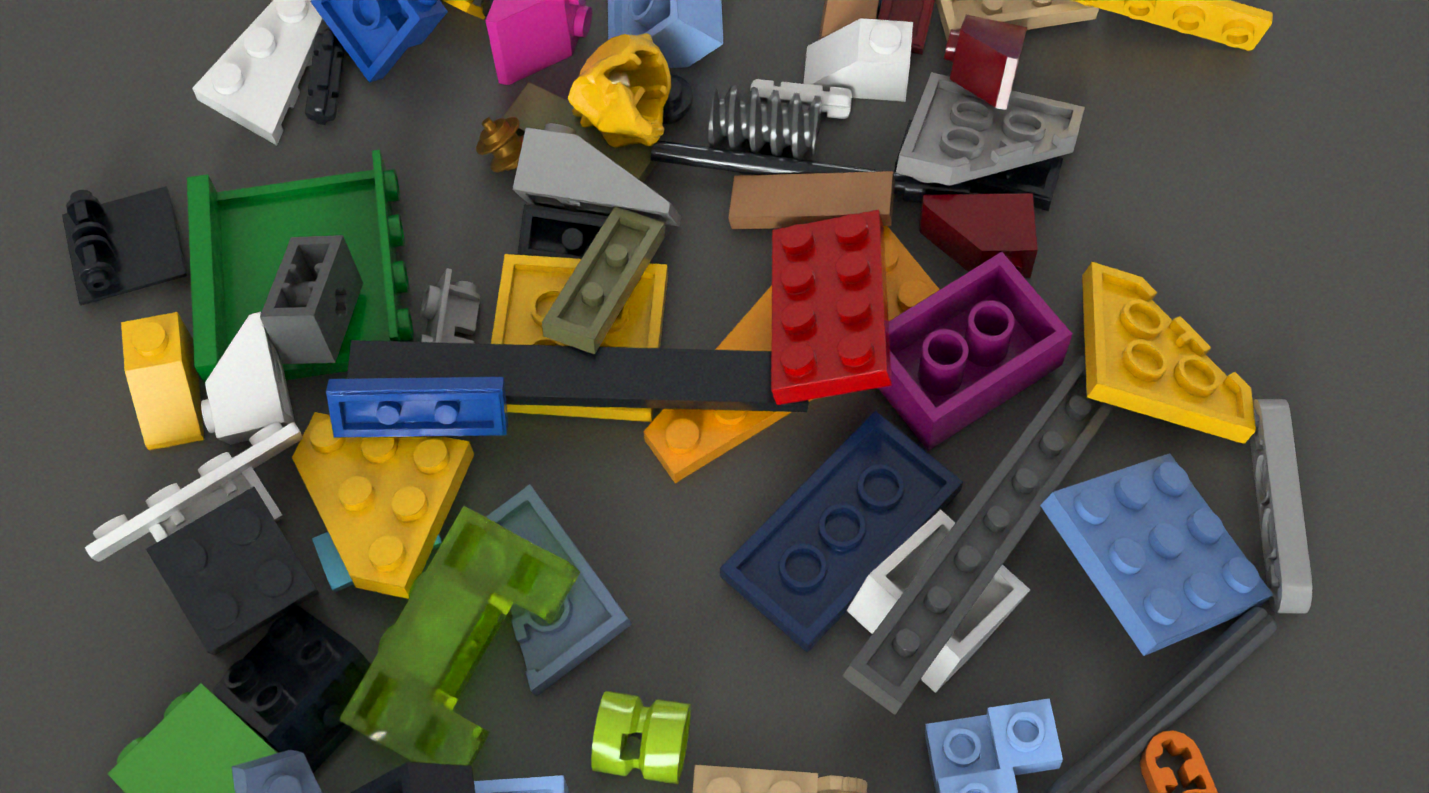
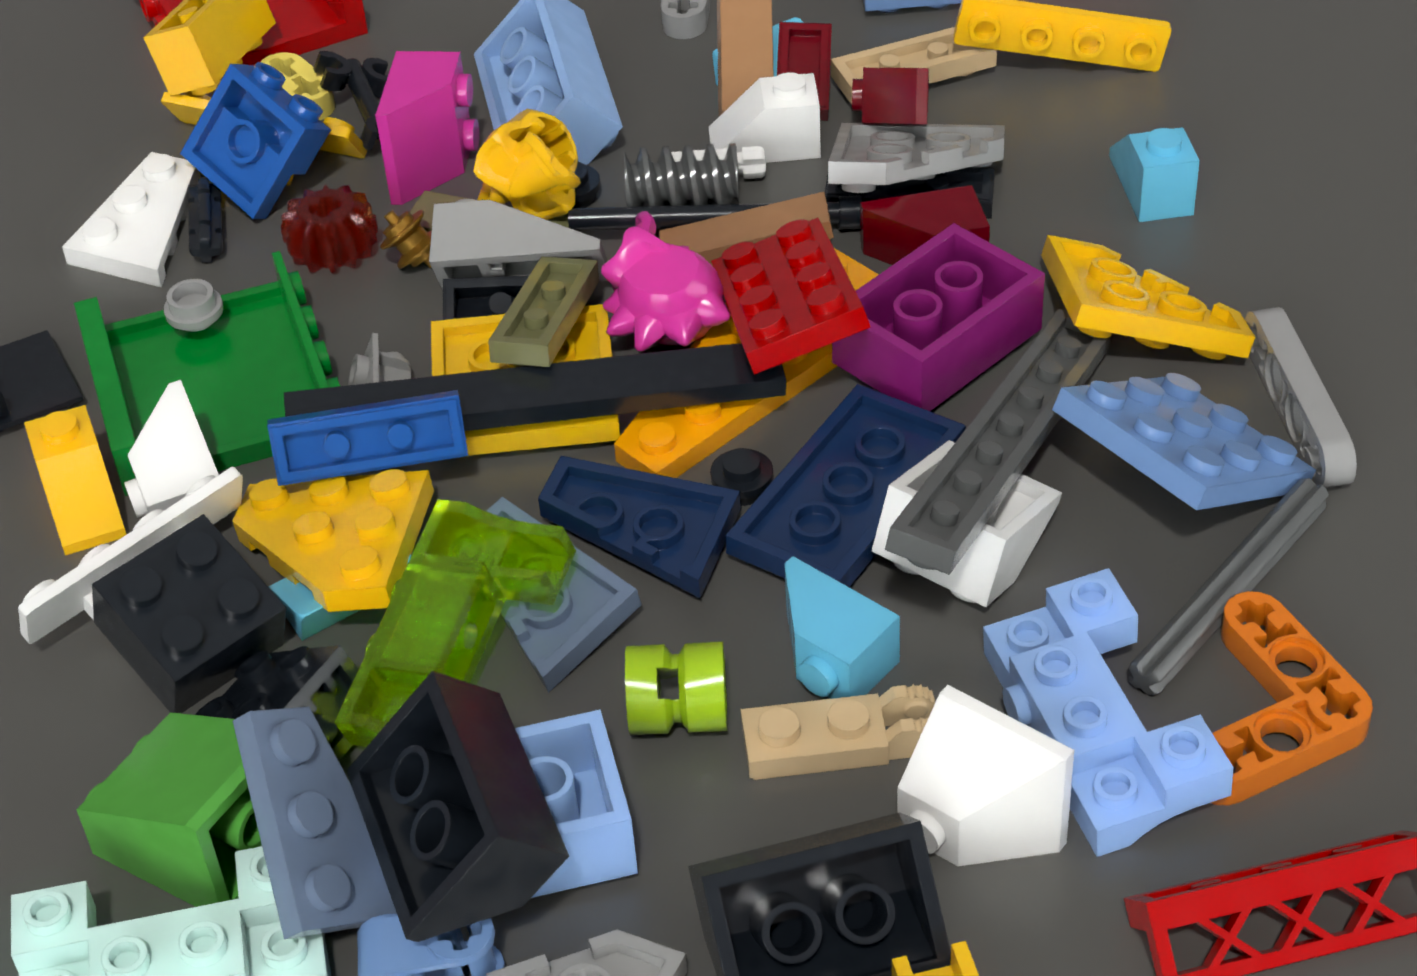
camera: 10 degrees left, 20 degrees down
dark grey brick [260,235,363,364] -> none
none -> light grey plate [164,279,224,332]
none -> clear red gear [281,184,378,274]
none -> dark blue wing [538,456,741,598]
none -> dark pink head [601,211,730,352]
none -> black plate [710,448,774,506]
none -> medium azure slope [784,556,900,699]
none -> medium azure slope [1109,127,1200,222]

